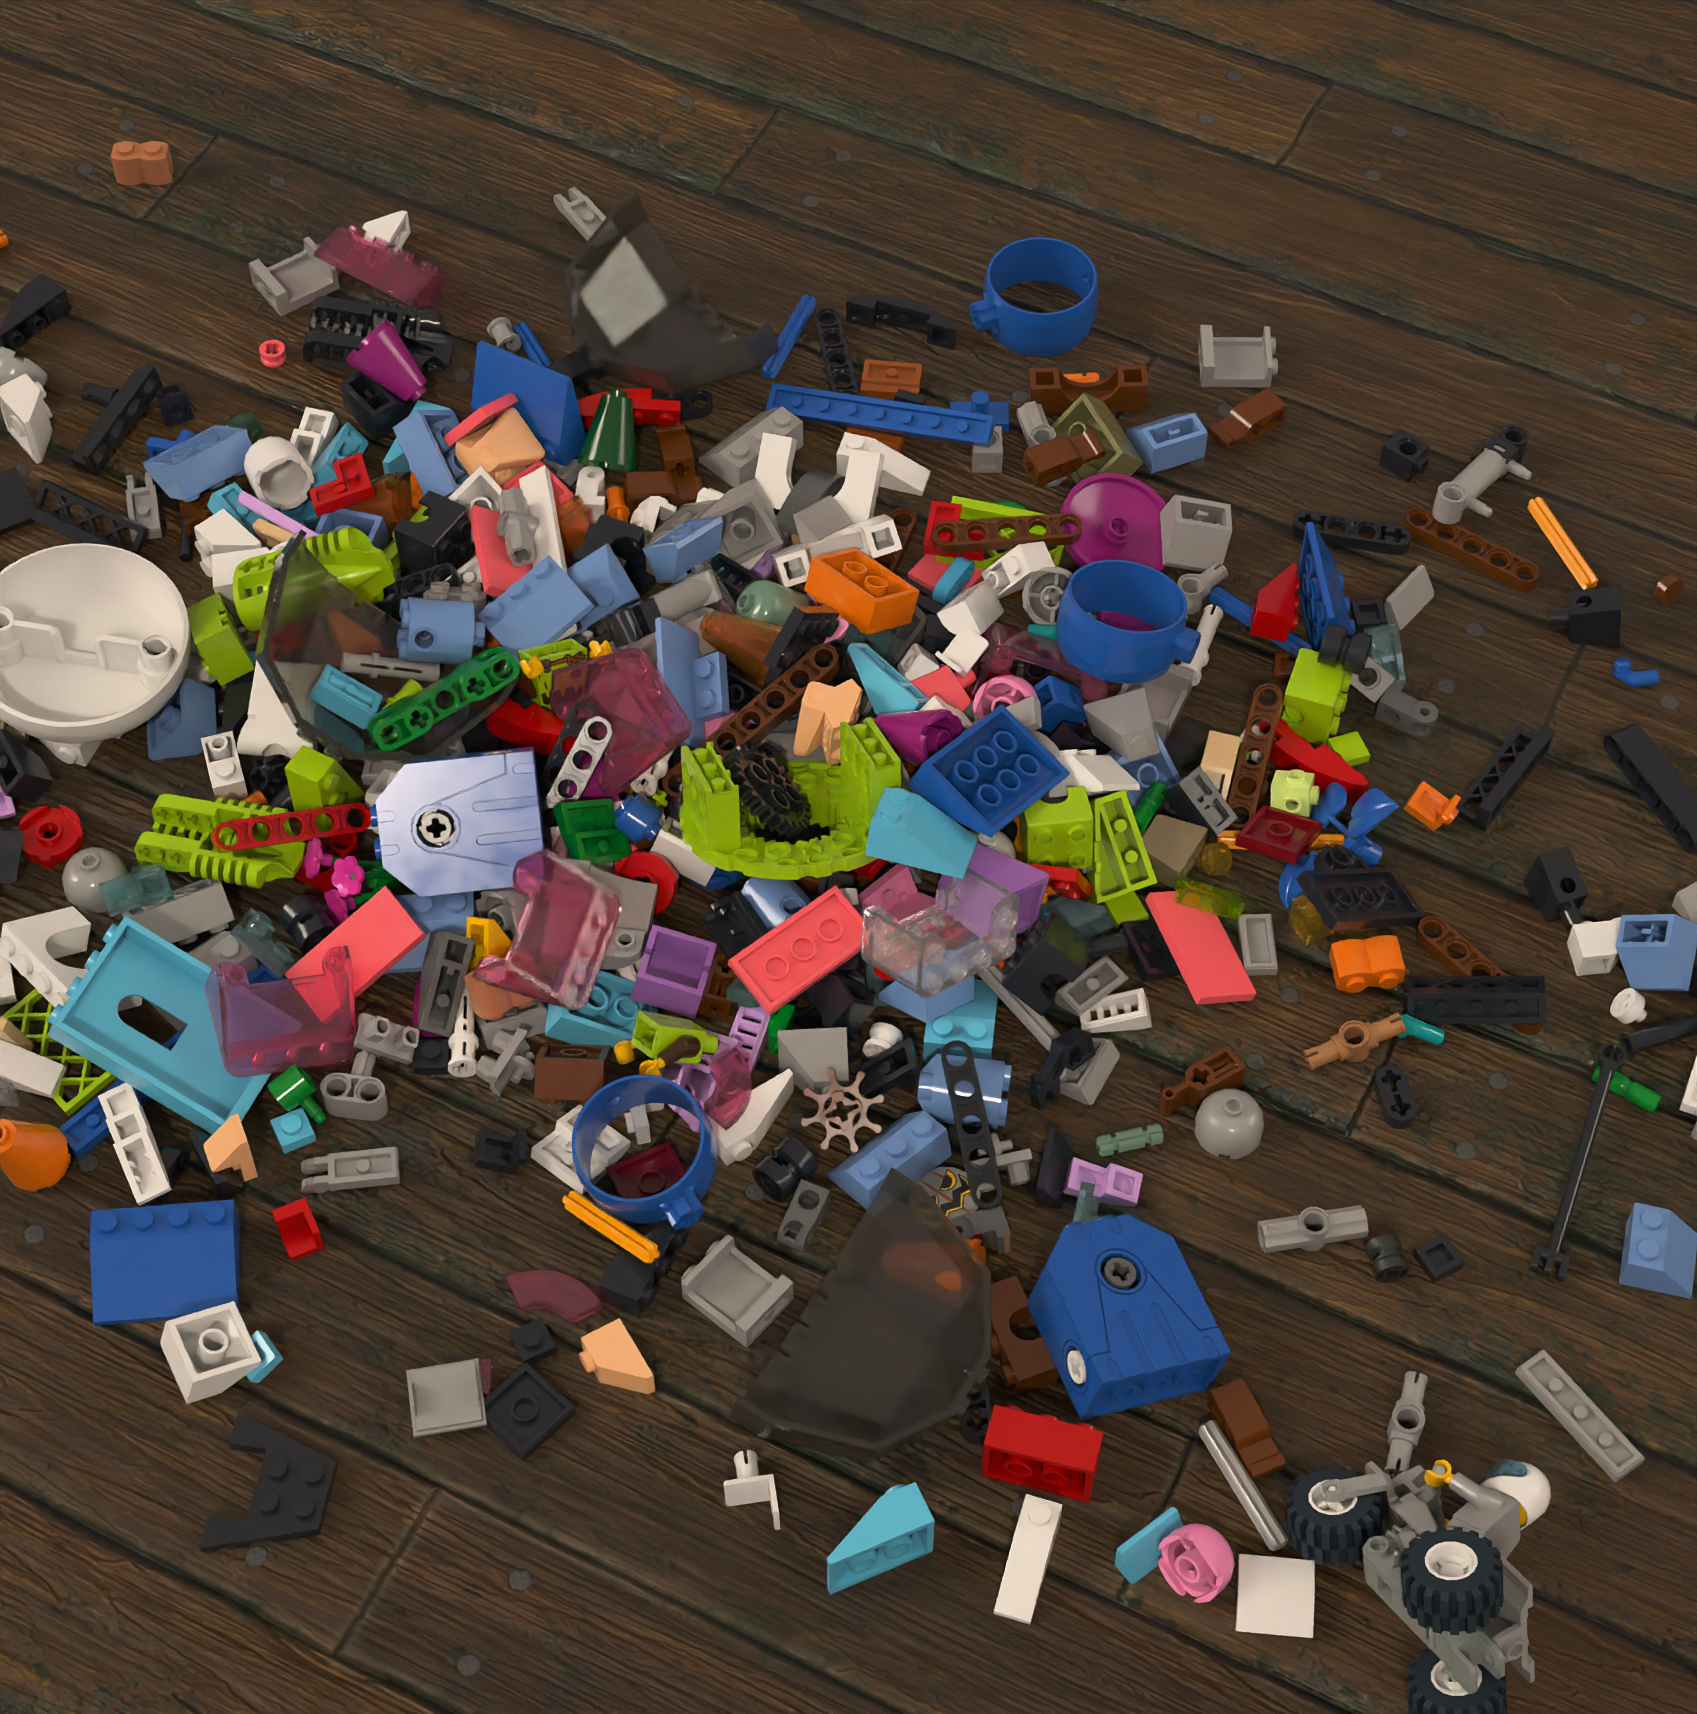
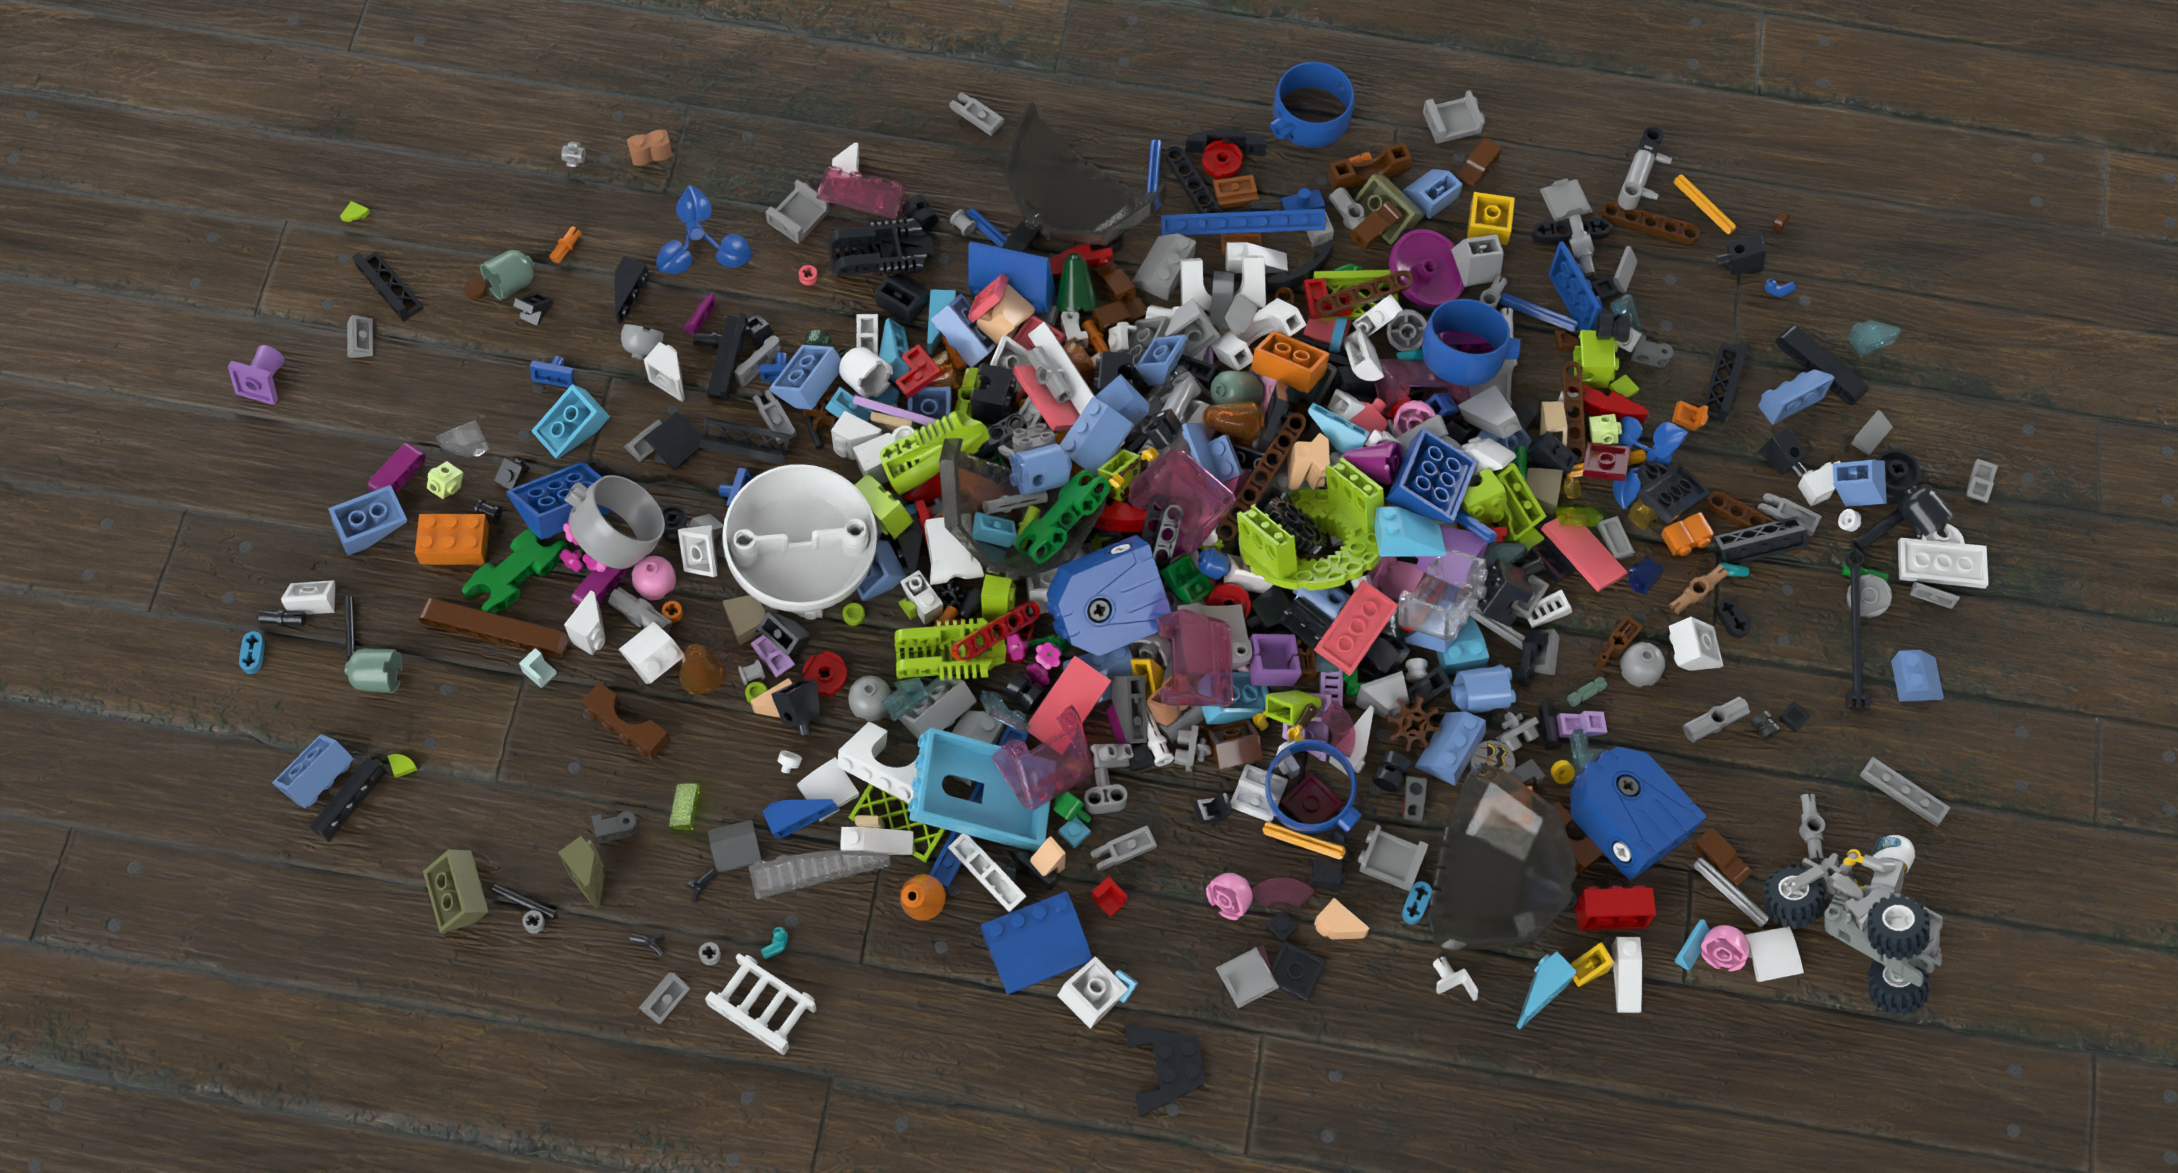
camera: 20 degrees left, 10 degrees up
magenta cone [346,320,427,402] -> none
white bracket [935,625,989,678] -> none
black beam [941,1040,1003,1210] -> none
red slope [1249,563,1301,642] -> none
black brick [1379,428,1430,482] -> none
none -> light grey gear [561,141,585,167]
none -> blue plant [656,185,753,274]
none -> magenta slope [683,293,716,335]
none -> light grey hinge [734,336,782,387]
none -> lime tile [843,603,865,626]
none -> lime tile [898,597,917,620]
none -> black wheel [902,195,939,233]
none -> red plate [1202,140,1242,180]
none -> bright pink cylinder [1206,873,1253,920]
none -> black torso [1245,585,1291,634]
none -> black slope [1265,239,1334,294]
none -> dark azure beam [1402,881,1432,924]
none -> blue axle [1455,508,1497,543]
none -> yellow brick [1467,192,1515,245]
none -> light grey piece [1540,178,1592,221]
none -> yellow tile [1551,760,1575,784]
none -> light grey pin [1569,215,1595,277]
none -> yellow slope [1570,943,1614,987]
none -> clear blue brick [1627,557,1664,596]
none -> white slope [1669,617,1723,671]
none -> medium blue slope [1758,370,1834,425]
none -> light grey hinge [1758,493,1822,537]
none -> light grey tile [1846,574,1892,618]

